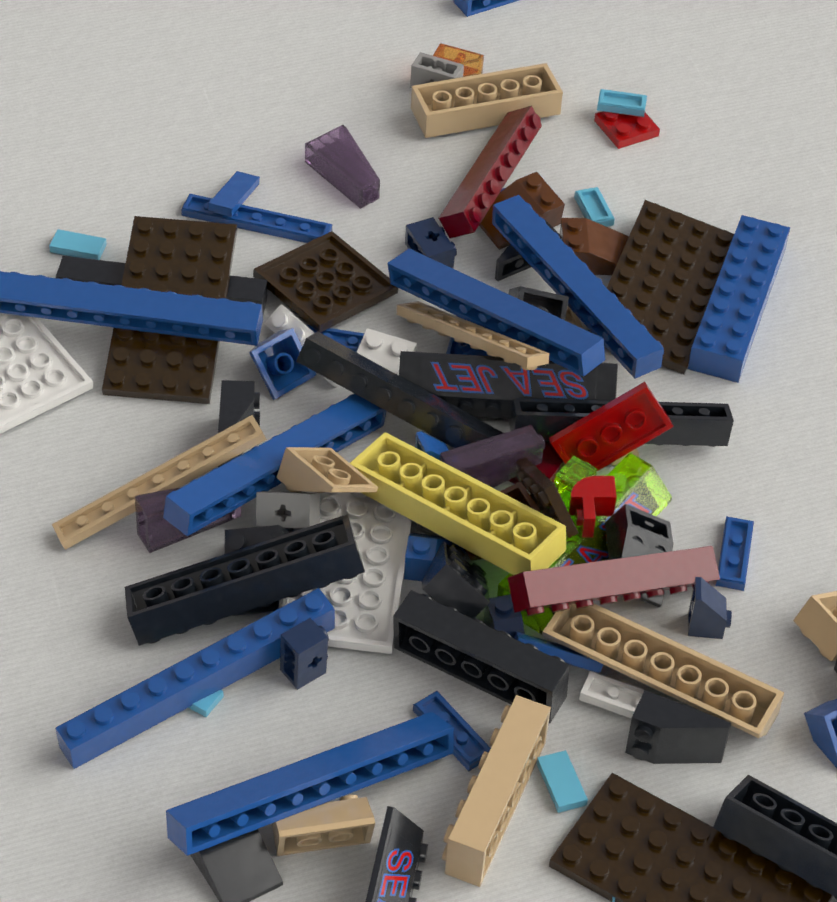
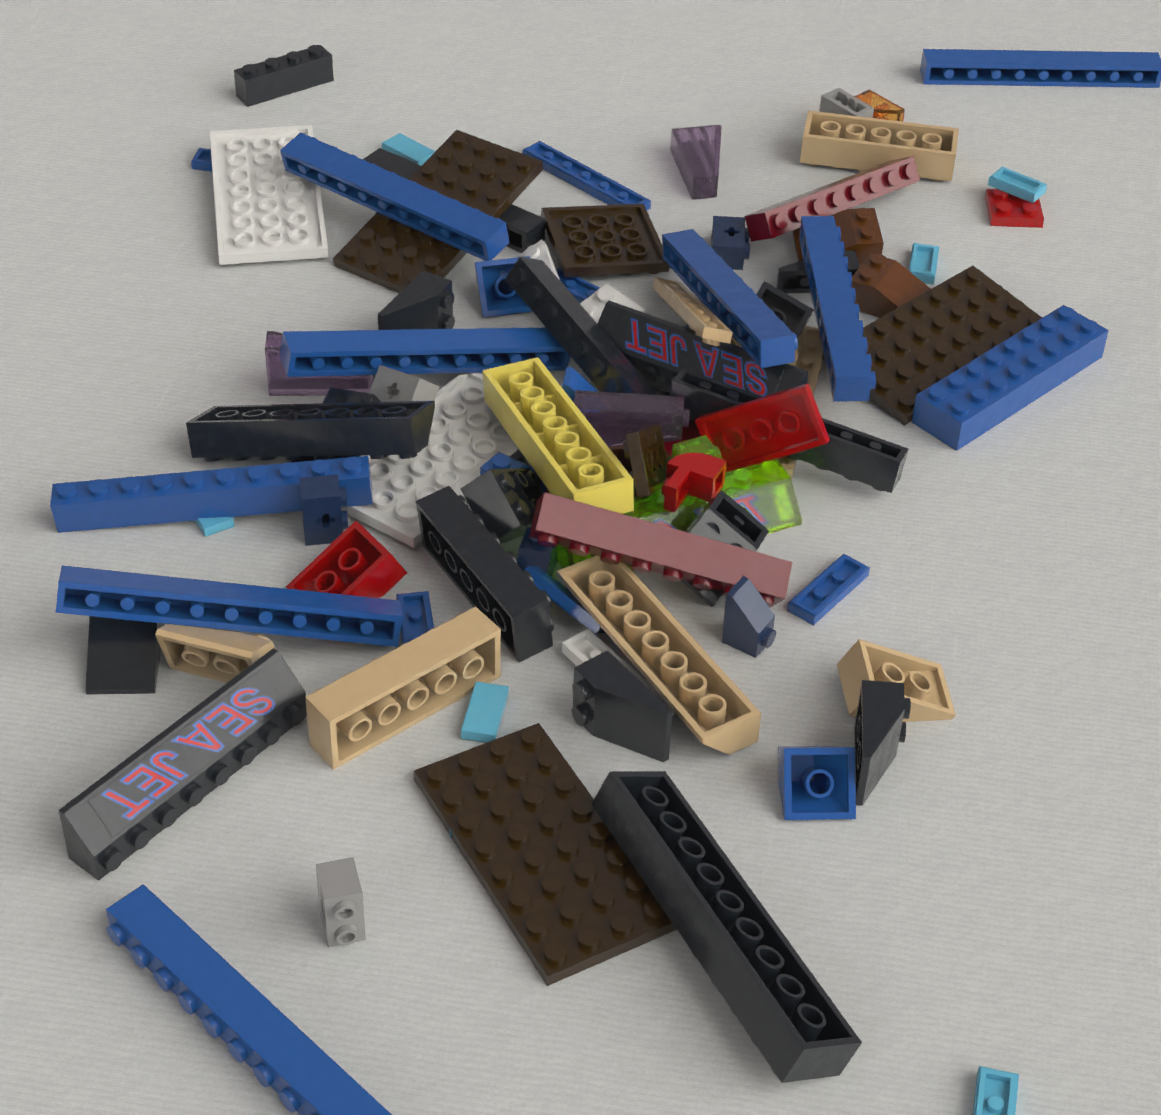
camera: 30 degrees right, 5 degrees down
tan plate [52,415,267,550] -> none
blue tile [208,171,260,217] -> none
tan slope [276,447,378,493] -> none
none -> red slope [286,521,407,598]

